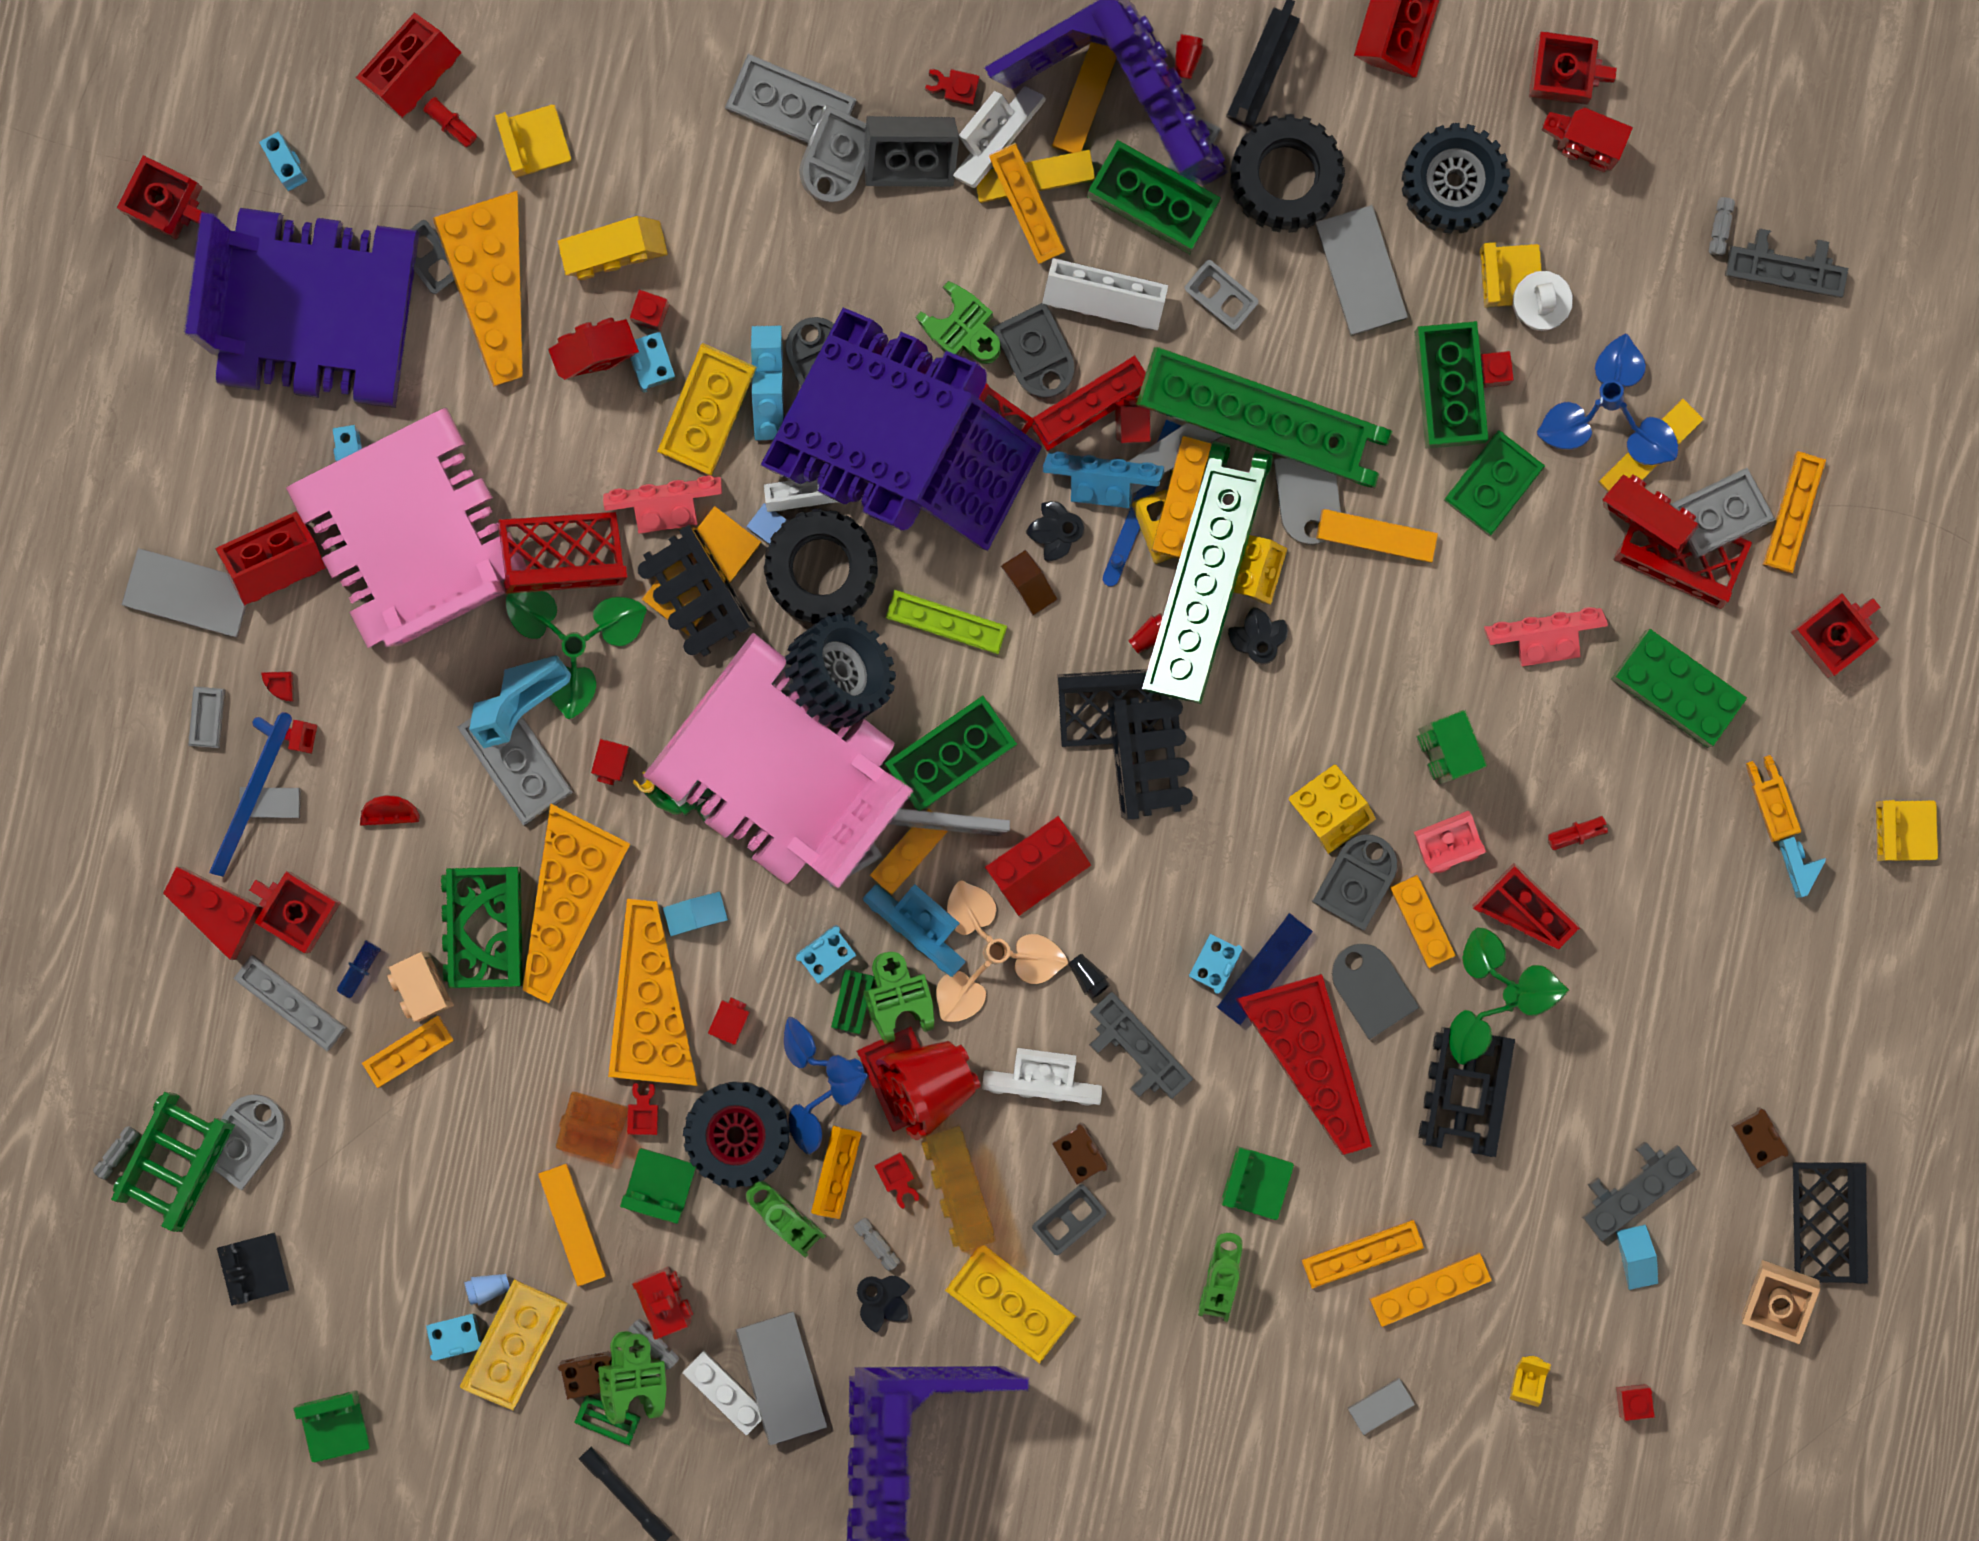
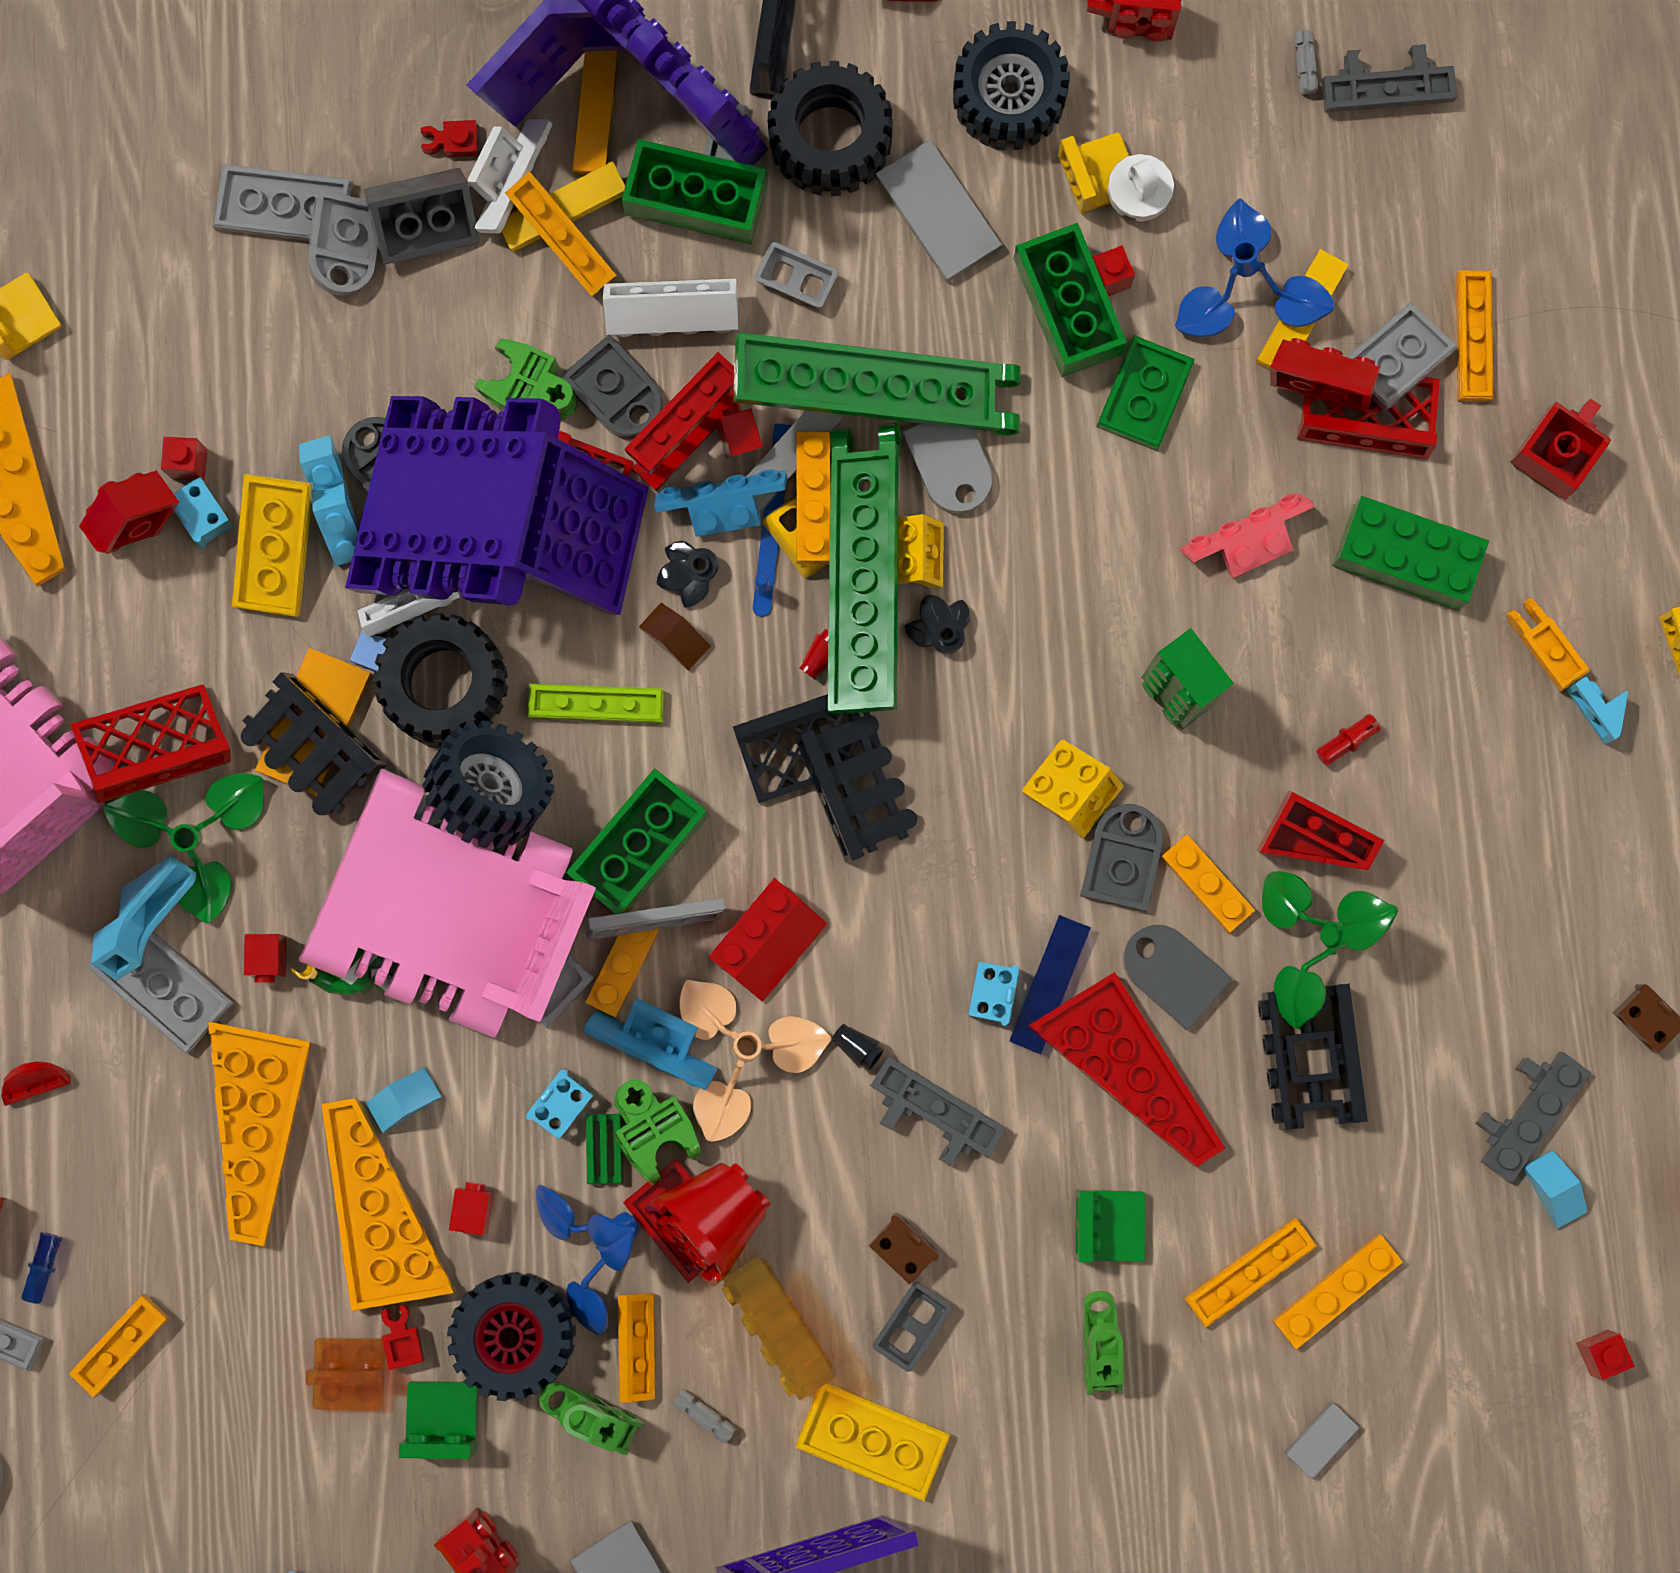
camera: 10 degrees left, 5 degrees down
light nougat brick [387,952,454,1022] -> none
green fence [441,867,523,988] -> none
light orange tile [538,1163,607,1287] -> none
yellow wedge [557,216,668,280] -> none
coral bracket [603,476,722,534] -> none
black plate [857,1275,910,1333] -> none
red plate [874,1152,919,1209] -> none
white bracket [982,1048,1102,1106] -> none
red cone [1175,34,1205,79] -> none
light orange tile [1316,509,1438,563] -> none
coral bracket [1414,811,1486,873] -> none
yellow bracket [1509,1356,1551,1407] -> none

